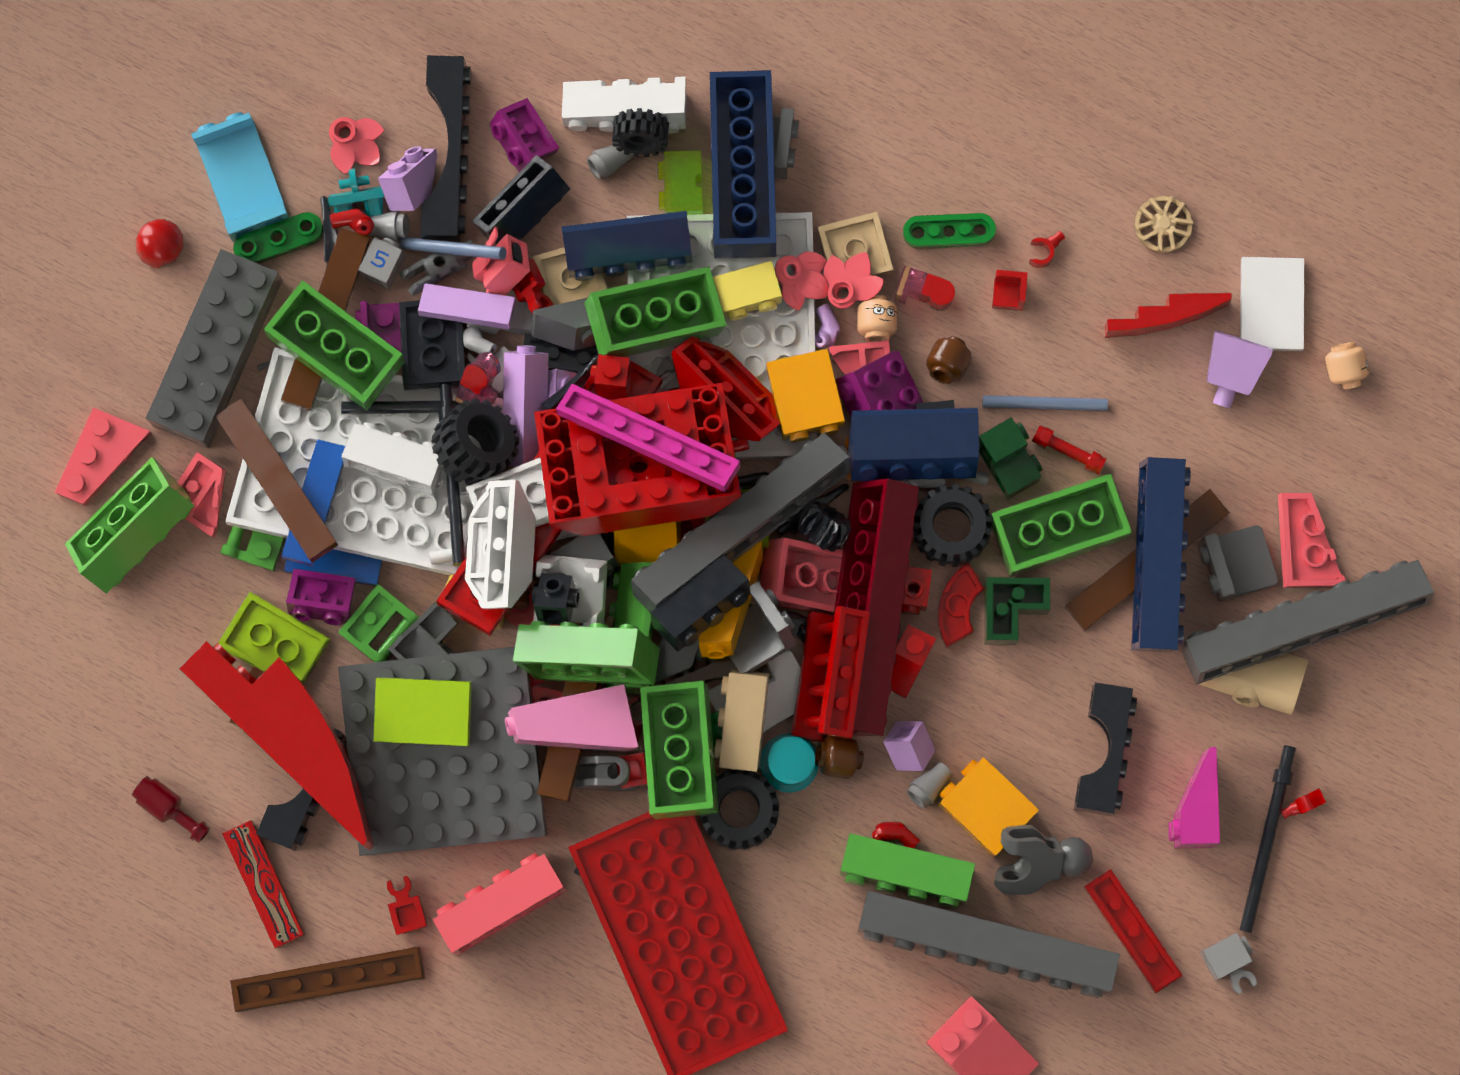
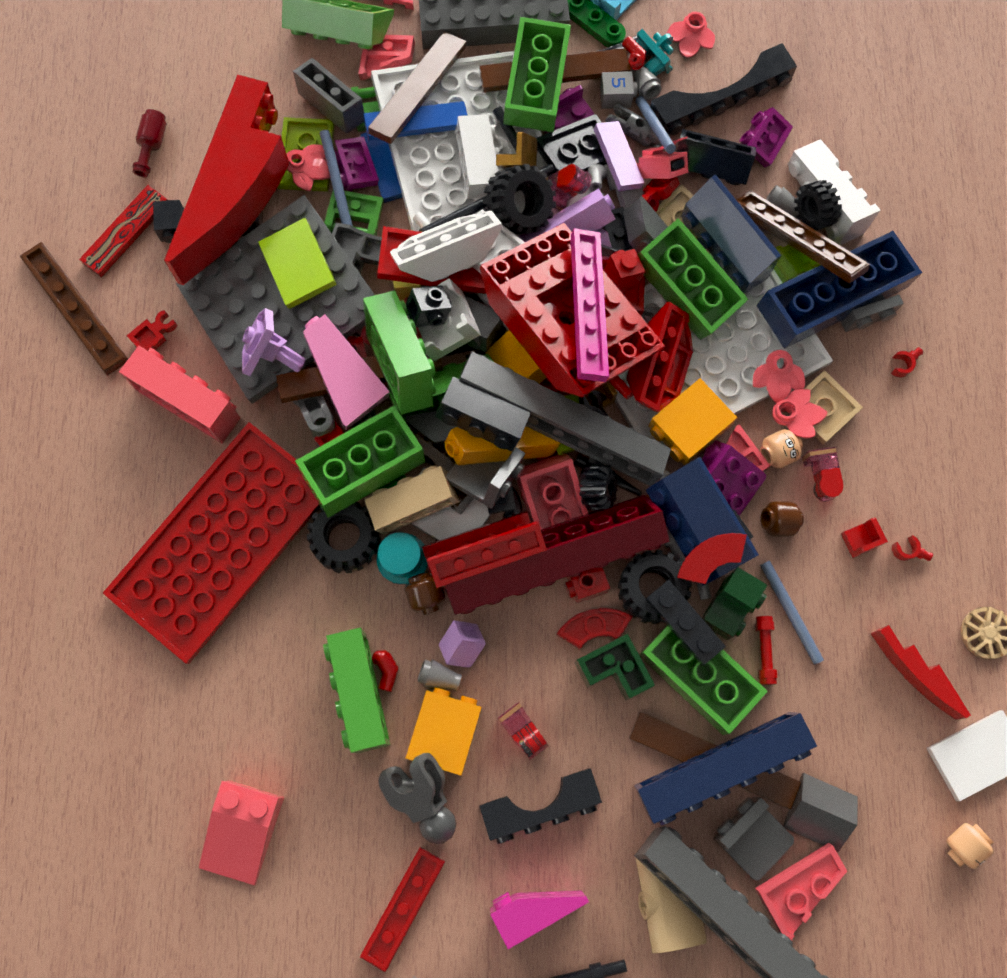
camera: 55 degrees right, 5 degrees down
lavender slope [378,146,438,211] -> none
light yellow brick [713,261,782,321] -> none
lavender arm [815,304,840,350] -> none
dark grey brick [857,891,1120,998] -> none
red slope [891,624,936,699] -> none
green plate [903,213,996,249] -> none
lavender torso [1207,330,1273,408] -> none
none -> lavender piece [242,308,306,376]
none -> coral plate [287,144,330,191]
none -> dark grey brick [293,58,364,134]
none -> sand blue bar [319,130,353,226]
none -> pearl gold panel [496,132,537,168]
none -> leg [497,702,549,761]
none -> black plate [646,580,726,666]
none -> red tile [677,533,747,584]
none -> reddish brown tile [736,190,870,283]
none -> dark grey slope [783,773,858,852]
none -> red piece [891,347,923,378]

